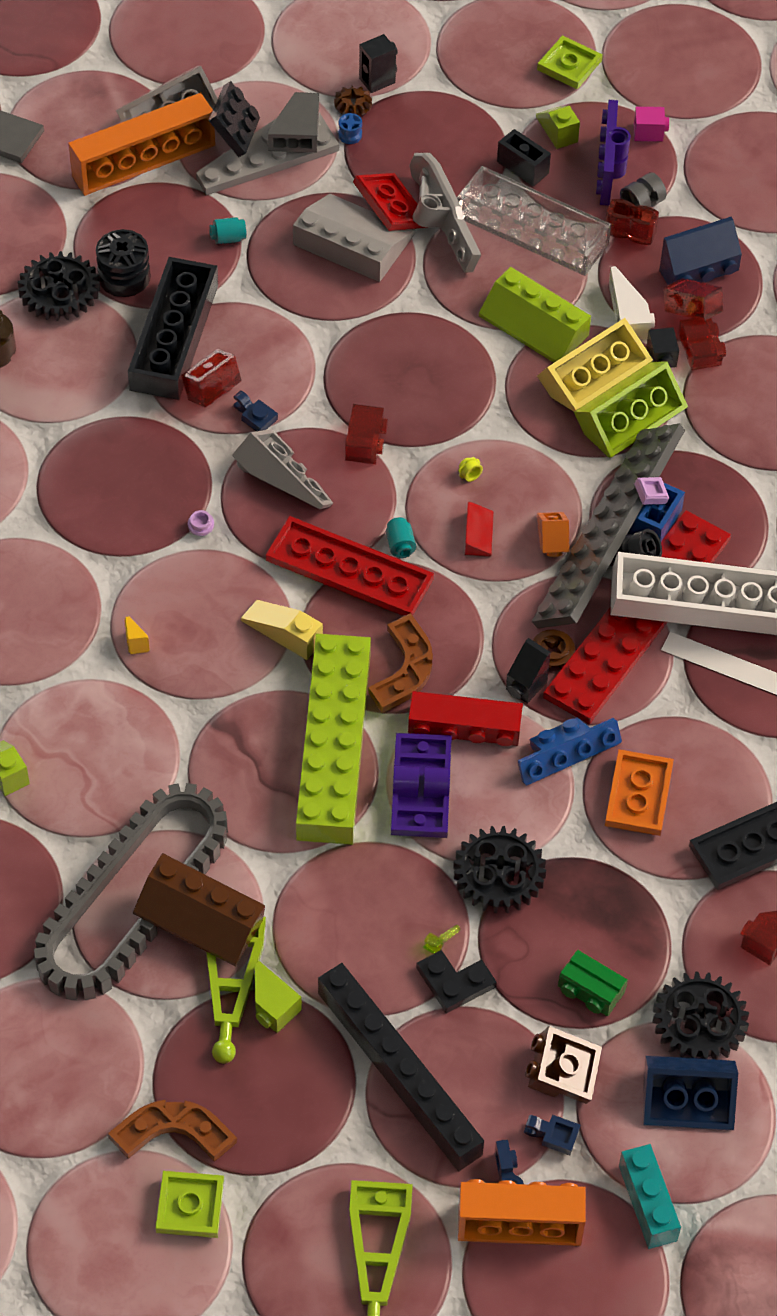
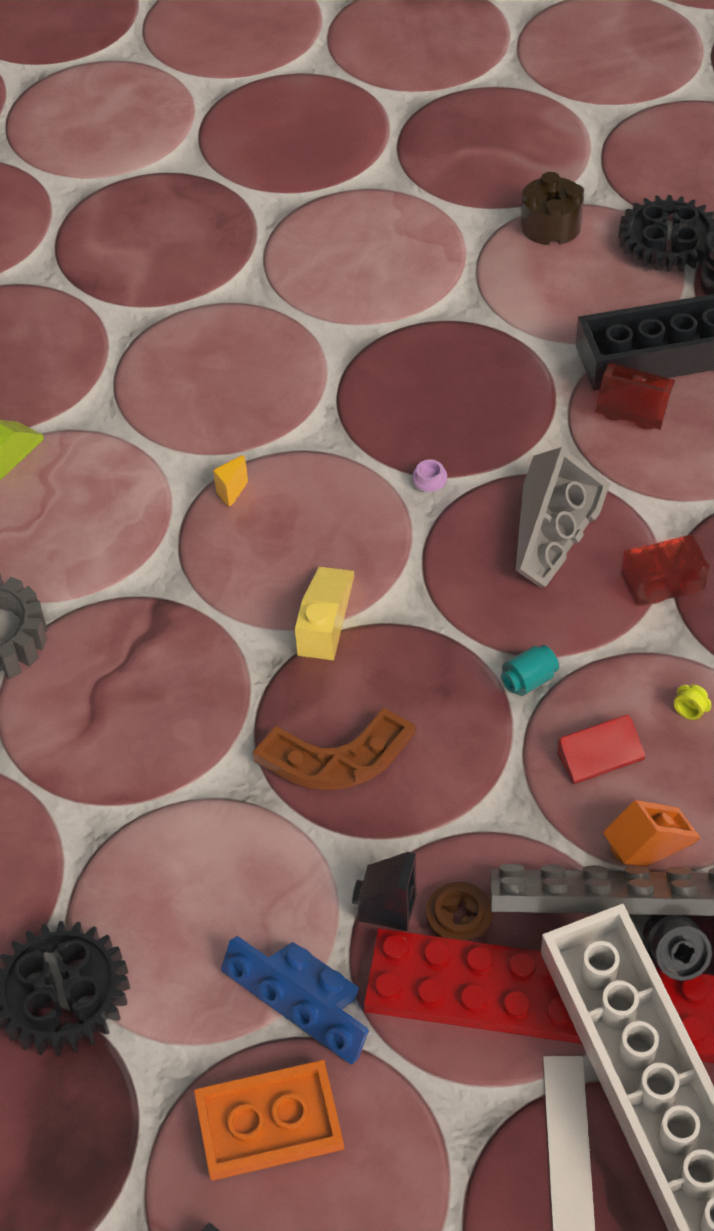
camera: 70 degrees right, 5 degrees down
dark blue plate [233,390,278,431] -> none
red plate [266,516,434,616] -> none
lime brick [296,633,371,845] -> none
dark purple plate [391,733,452,838] -> none
red brick [408,691,523,746] -> none

